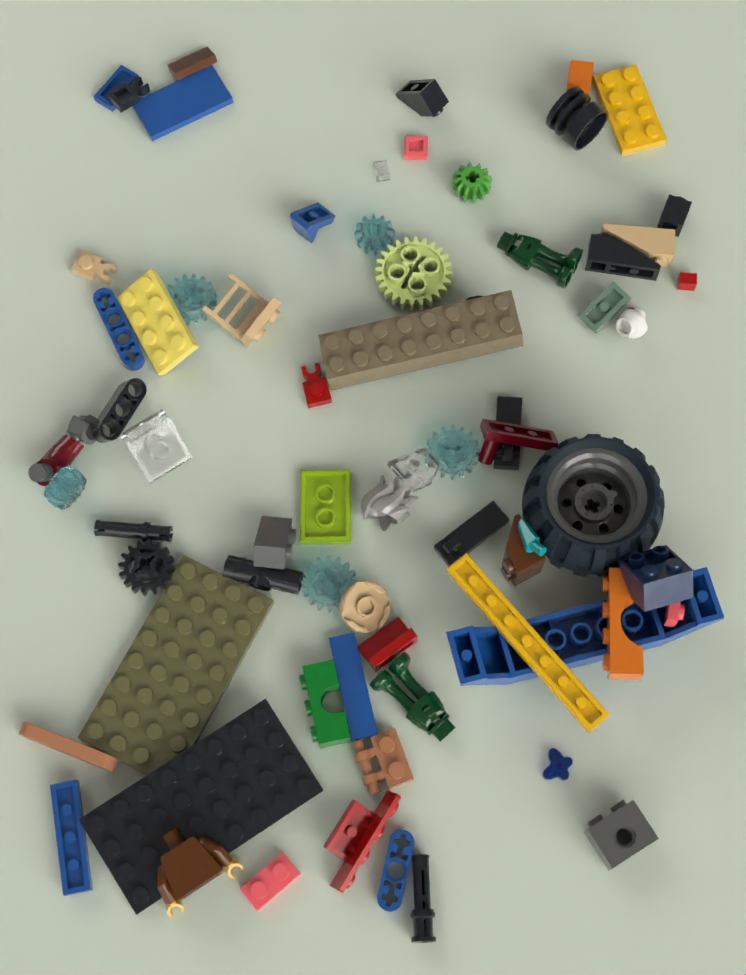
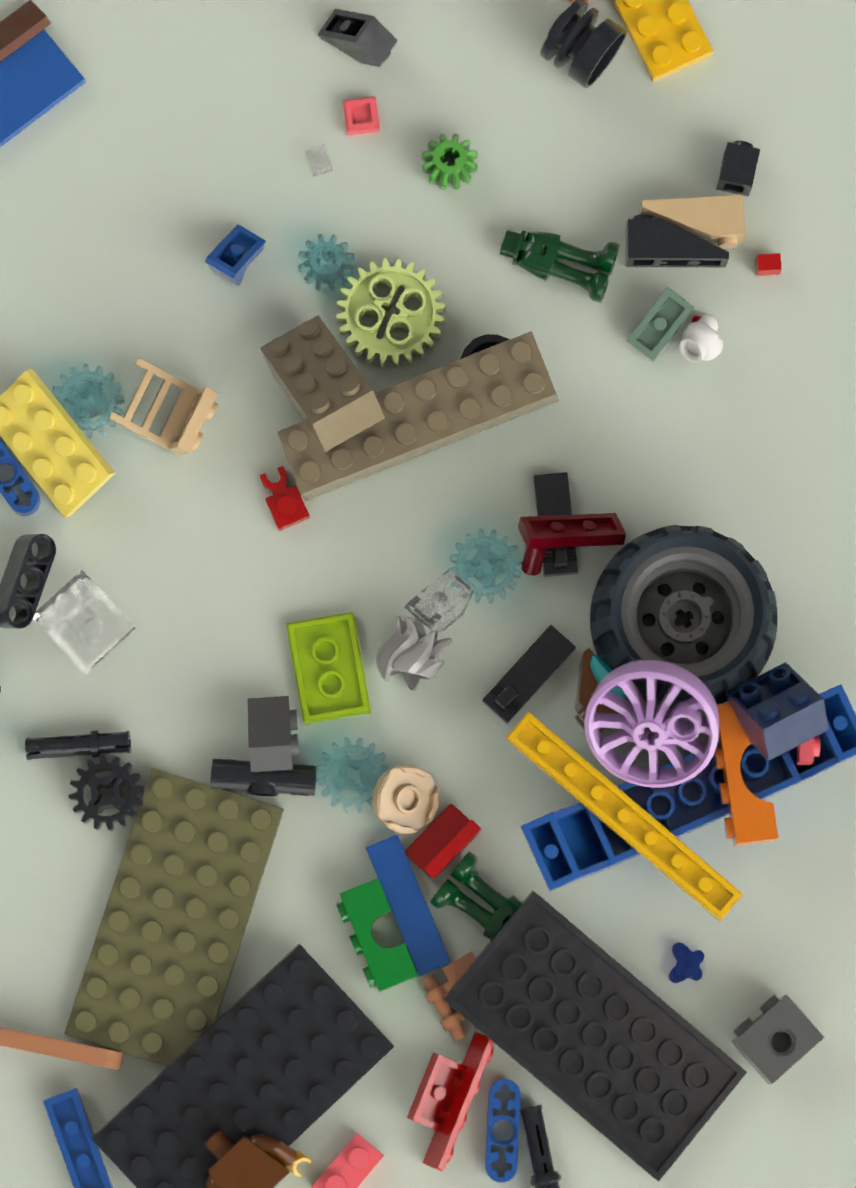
camera: 15 degrees left, 10 degrees up
none -> dark tan brick [260,315,385,452]
none -> black plate [443,891,747,1182]
none -> lavender piece [584,660,720,788]

